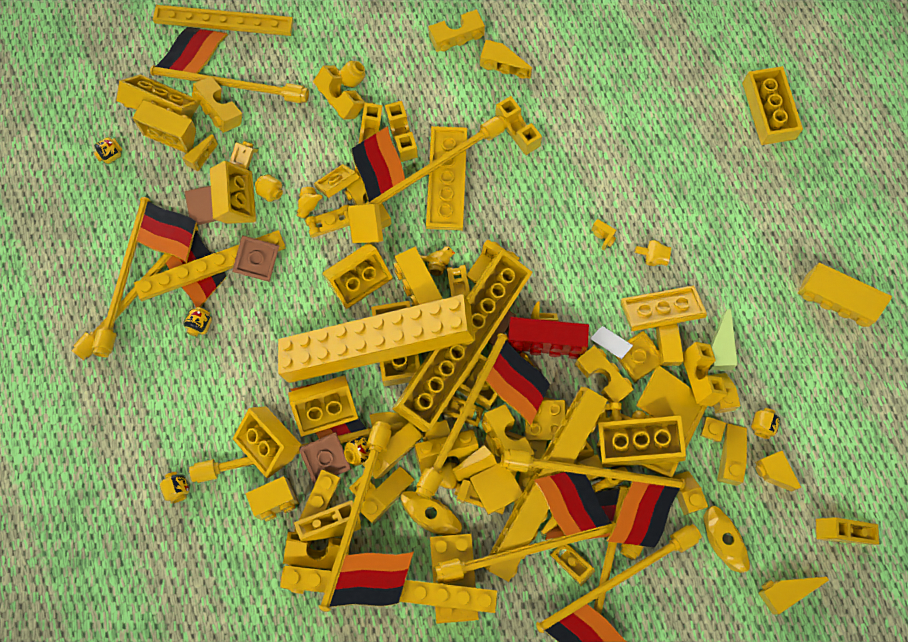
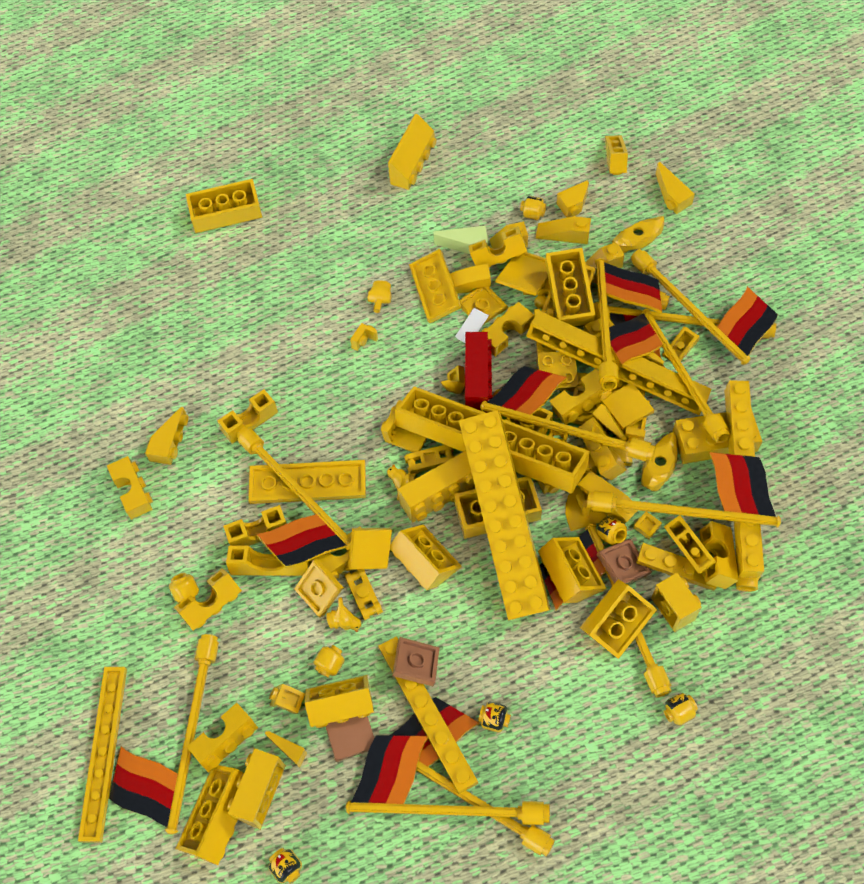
camera: 90 degrees left, 10 degrees down
yellow slope [360,466,415,525] -> none
yellow plate [700,416,726,442] -> none

